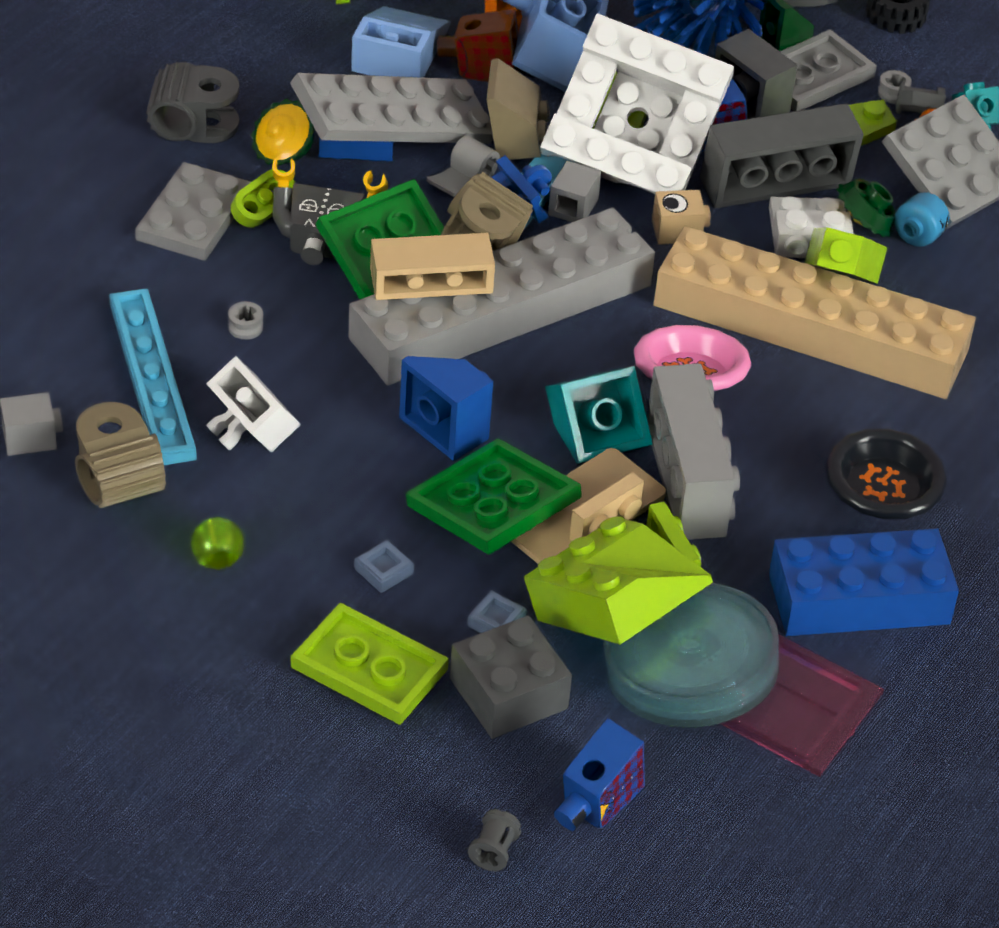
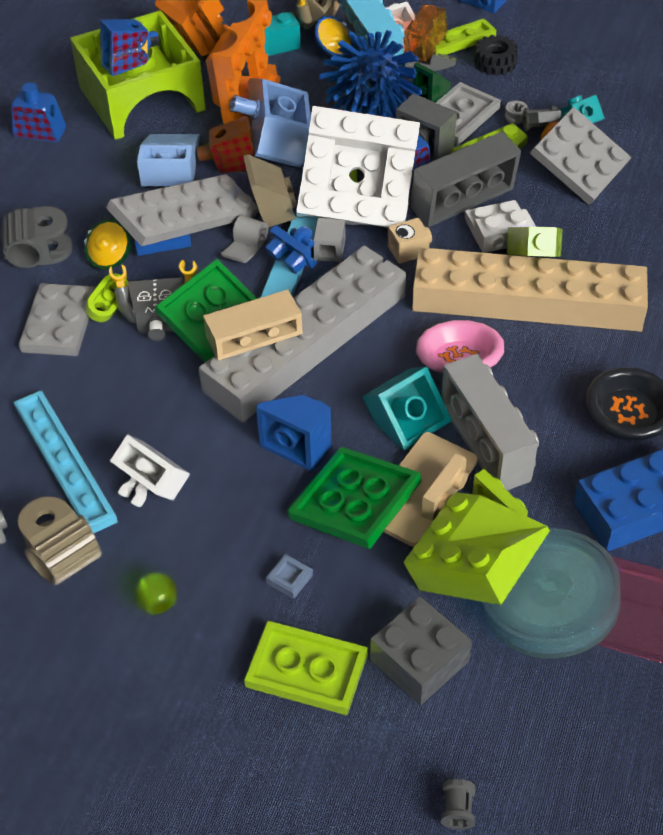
camera: 10 degrees left, 5 degrees up
light grey bush [228,301,263,339] -> none
dark tan piece [440,172,533,251] -> none
sand blue tile [467,590,527,633] -> none
blue torso [554,718,645,831] -> none
dark green piece [836,179,896,237] -> none
dark azure head [894,192,950,247] -> none

